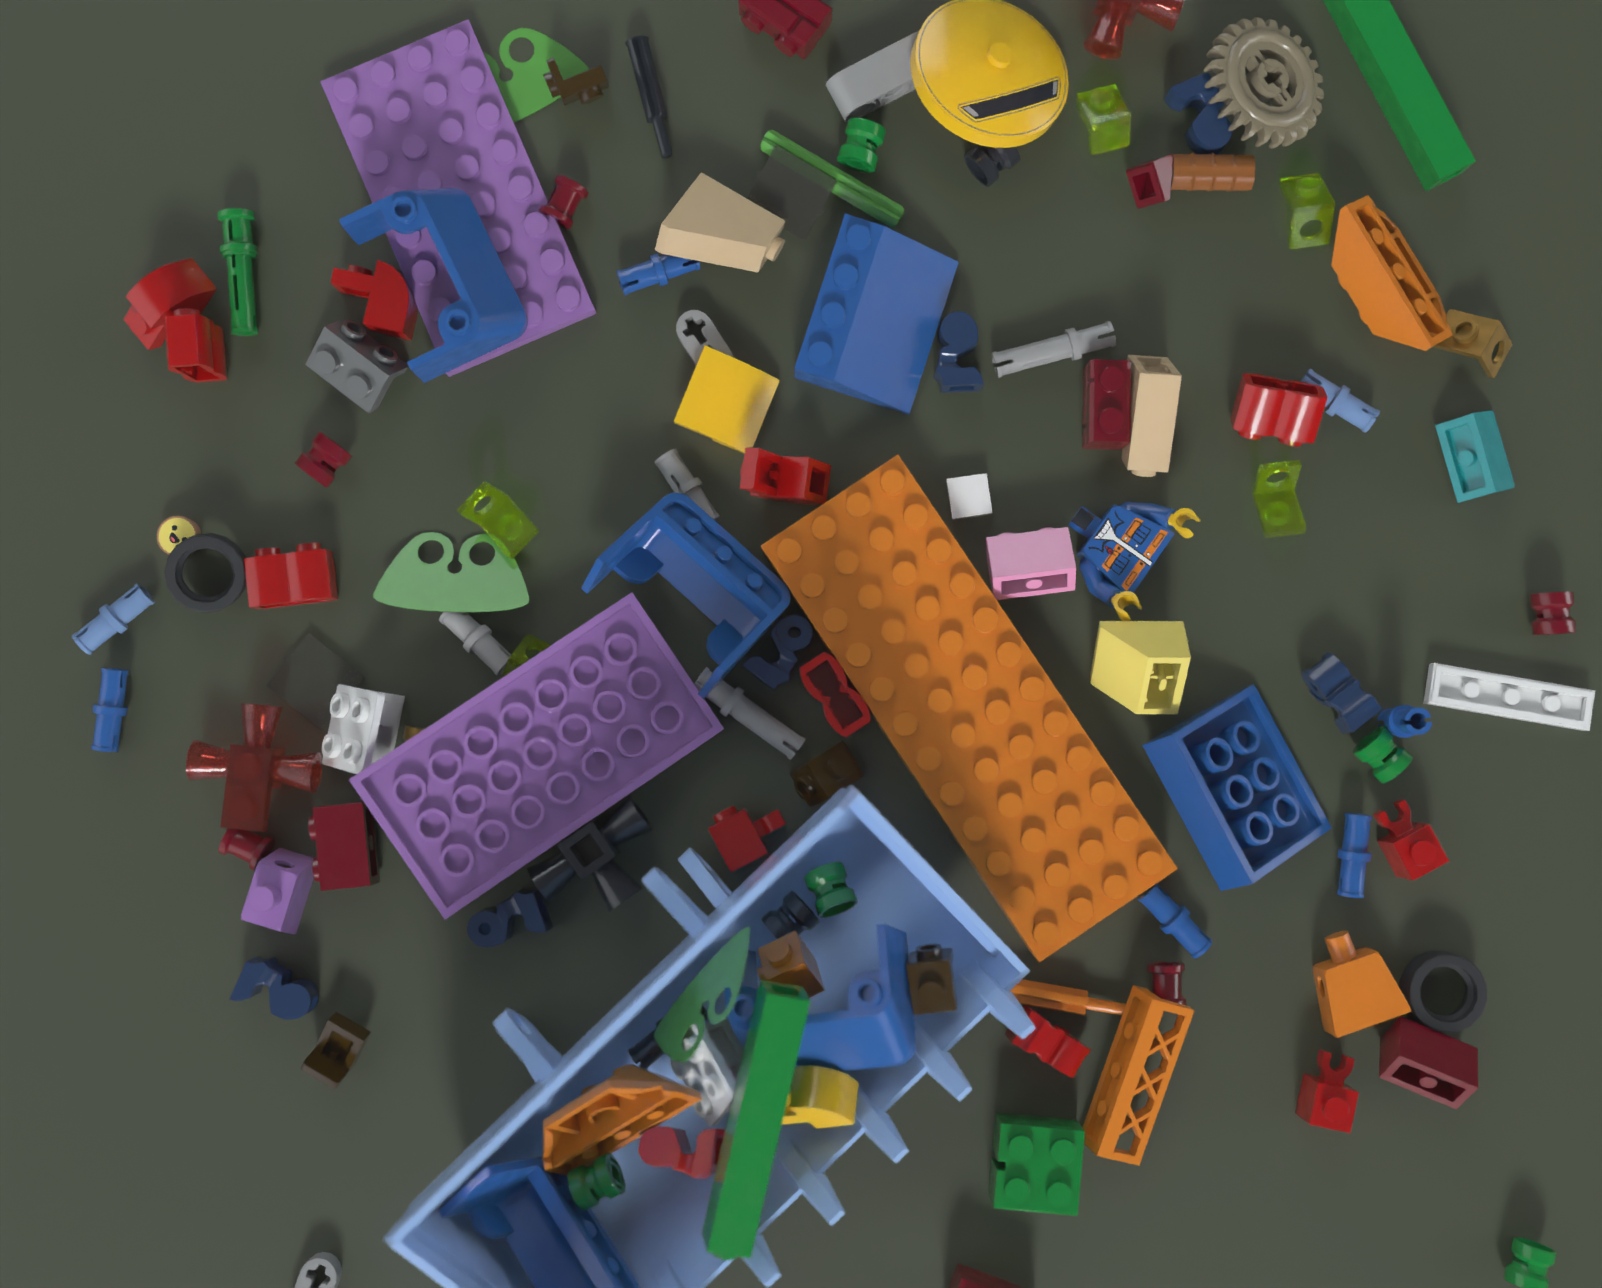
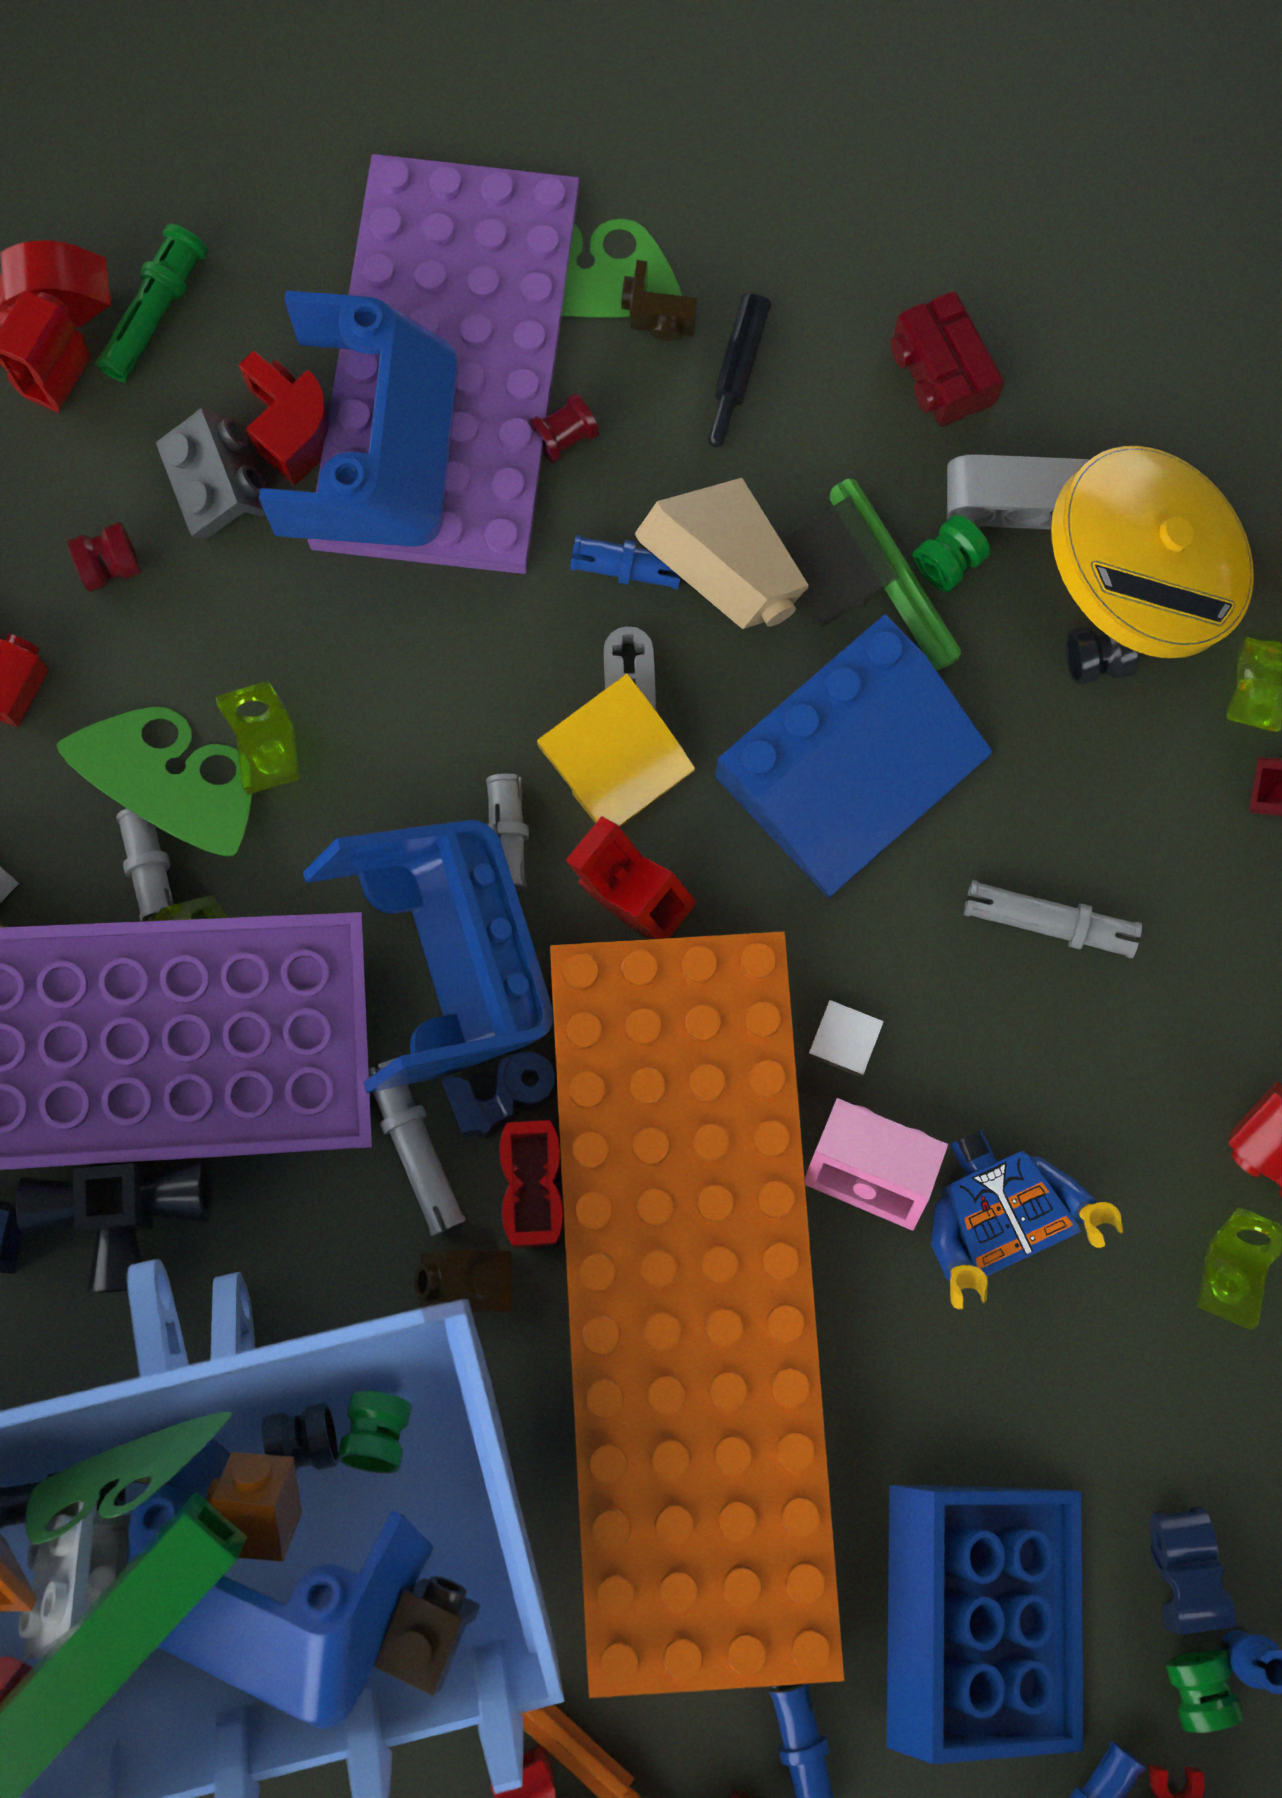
camera: 30 degrees right, 10 degrees down
red brick [708,805,786,873] -> none
yellow brick [782,1066,859,1129] -> none
dark blue leg [934,311,984,393] -> none
dark red brick [1082,359,1131,450] -> none
light yellow slope [1090,621,1191,714] -> none
tan slope [1121,355,1182,477] -> none

